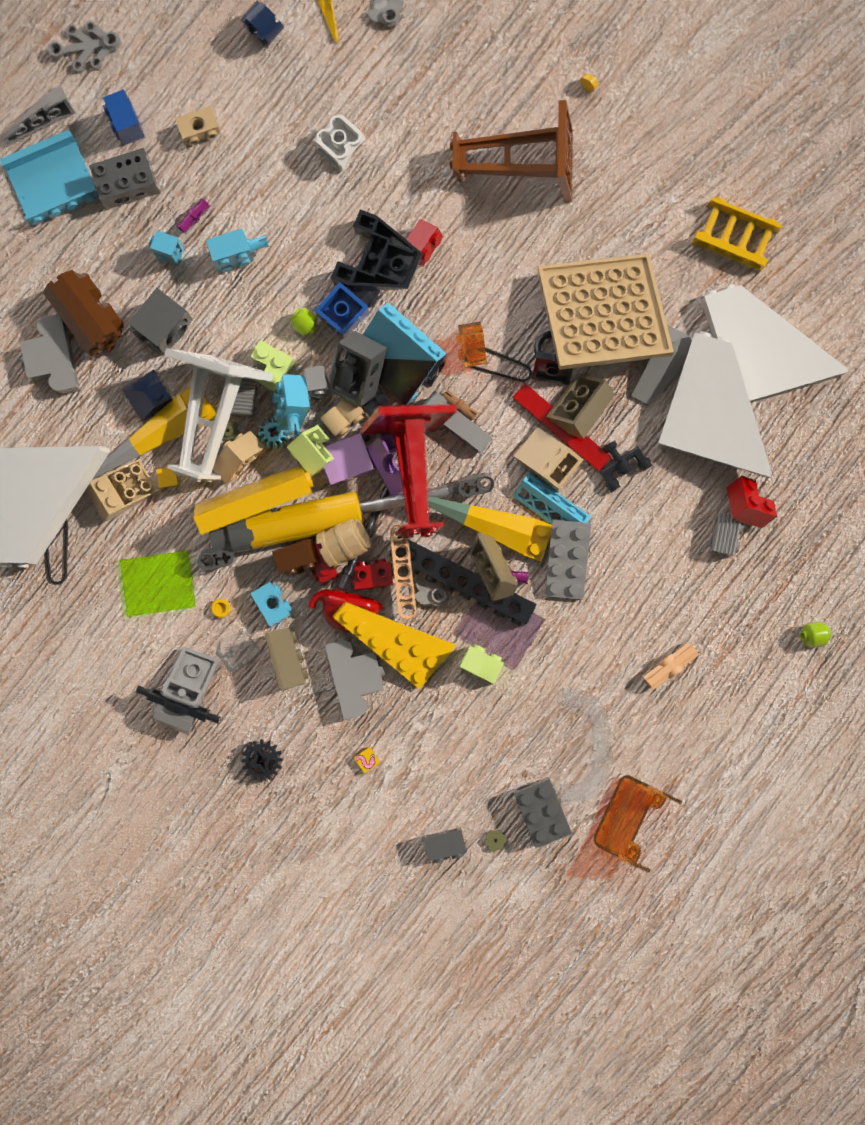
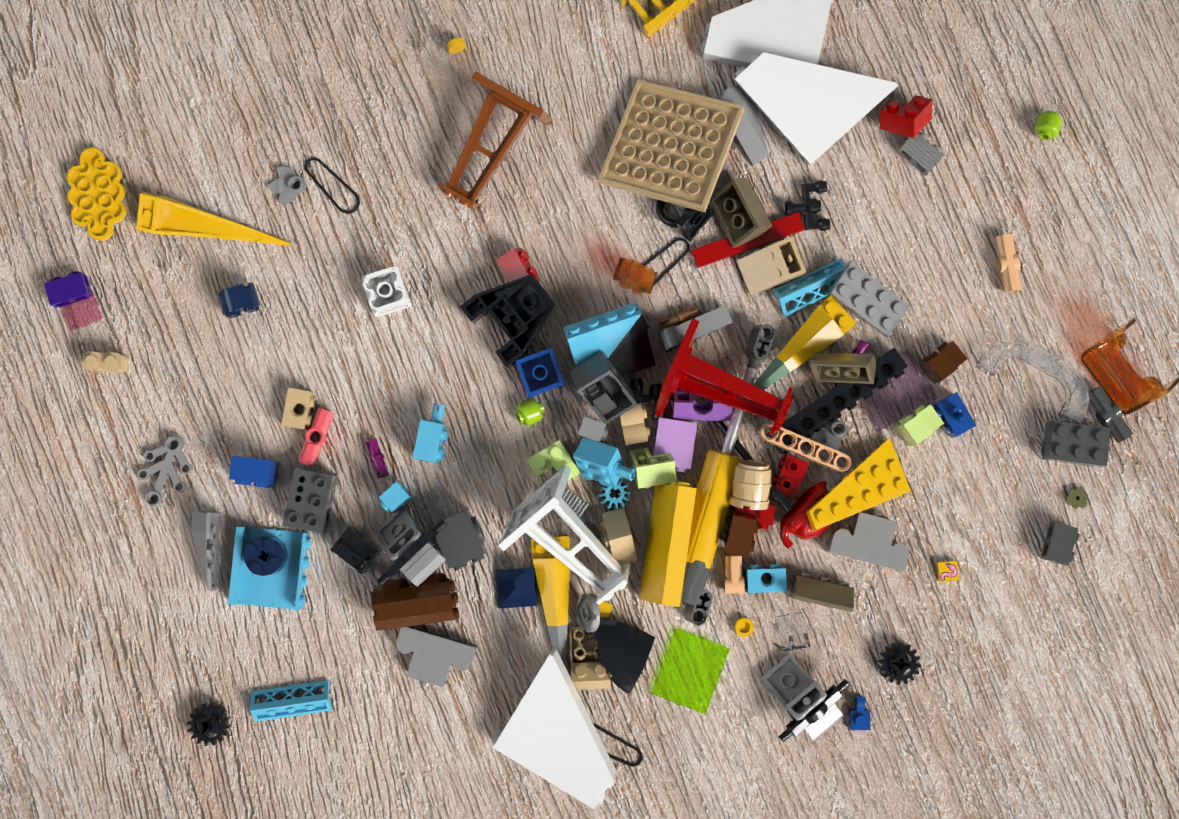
camera: 65 degrees left, 0 degrees up
none -> dark blue brick [244,536,288,576]
none -> coral piece [297,407,335,467]
none -> black piece [305,157,360,214]
none -> black piece [330,526,382,574]
none -> light grey piece [375,506,447,587]
none -> light grey tile [577,594,600,633]
none -> black brick [593,617,655,694]
none -> light nougat piece [723,556,745,594]
none -> blue plate [849,696,870,730]
none -> reddish brown brick [919,341,968,384]
none -> blue brick [933,392,976,438]
none -> dark grey piece [1085,385,1133,443]

